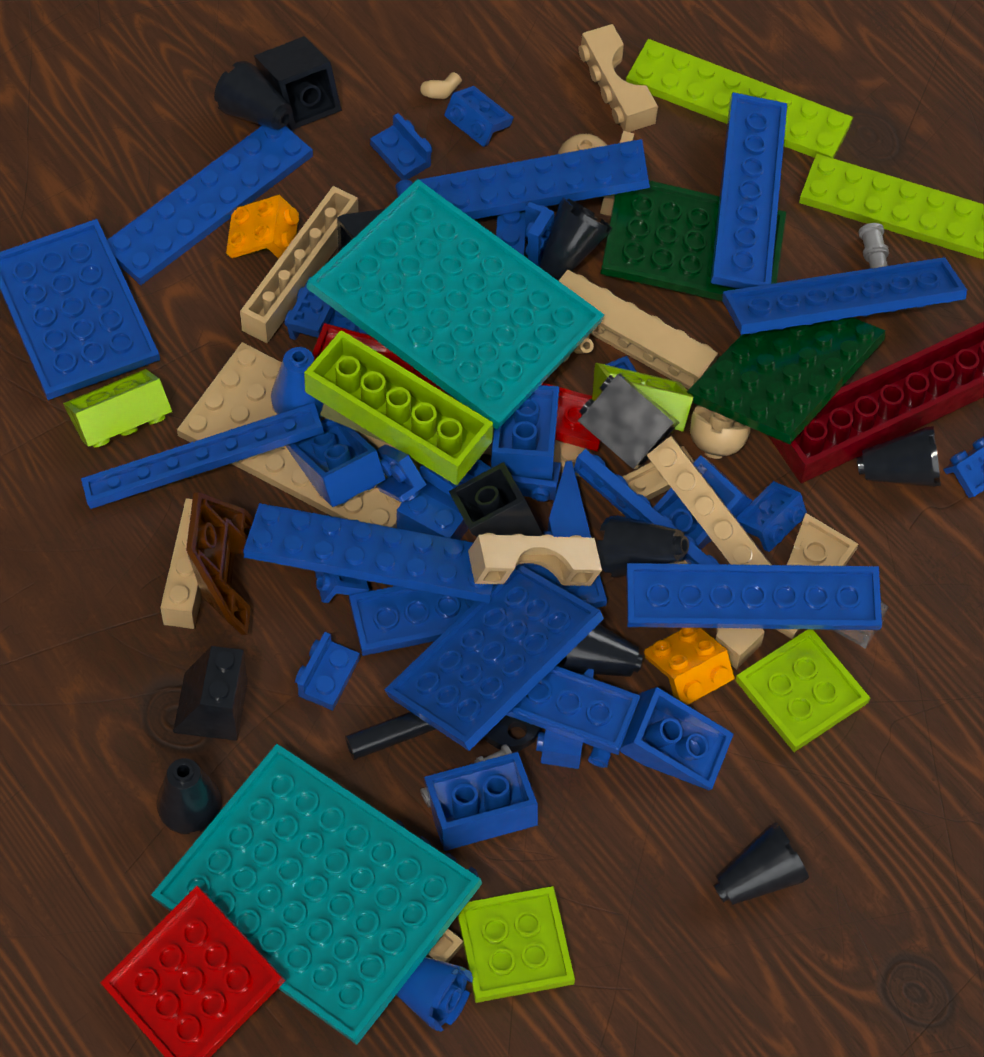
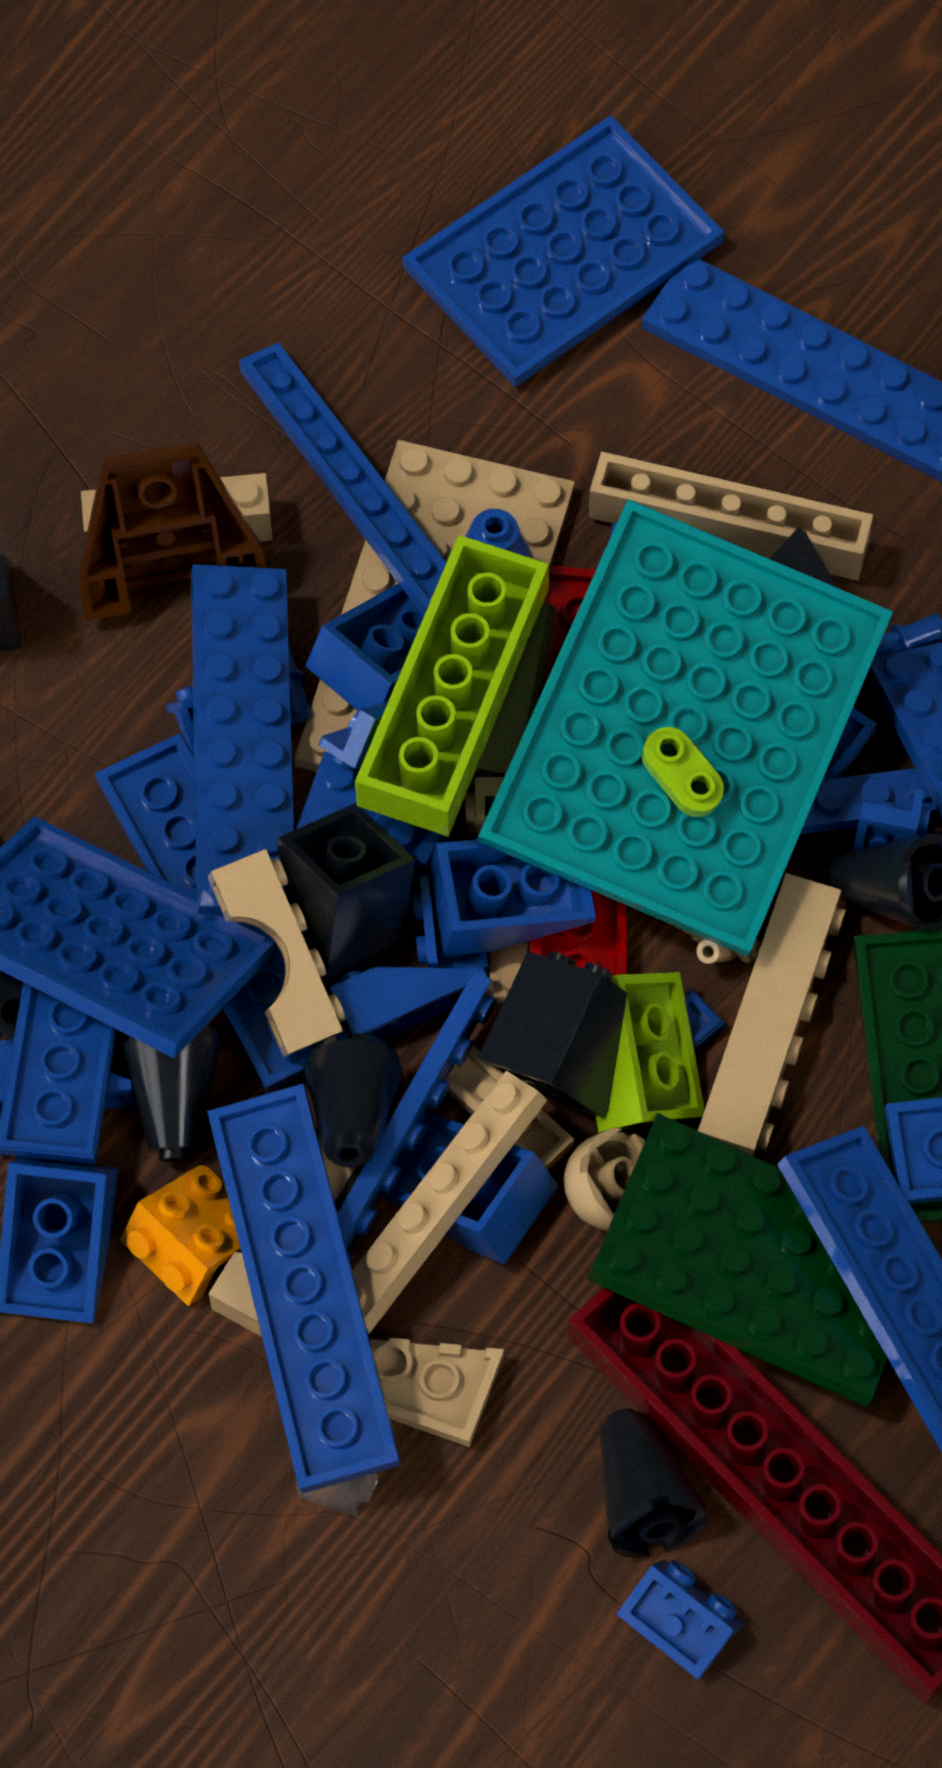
camera: 80 degrees right, 5 degrees up
lime slope [63,369,172,448] -> none
light orange bracket [226,194,299,259] -> none
blue bracket [295,632,360,711] -> none
lime plate [735,629,870,752] -> none
blue bracket [736,481,807,552] -> none
none -> lime plate [642,727,724,817]

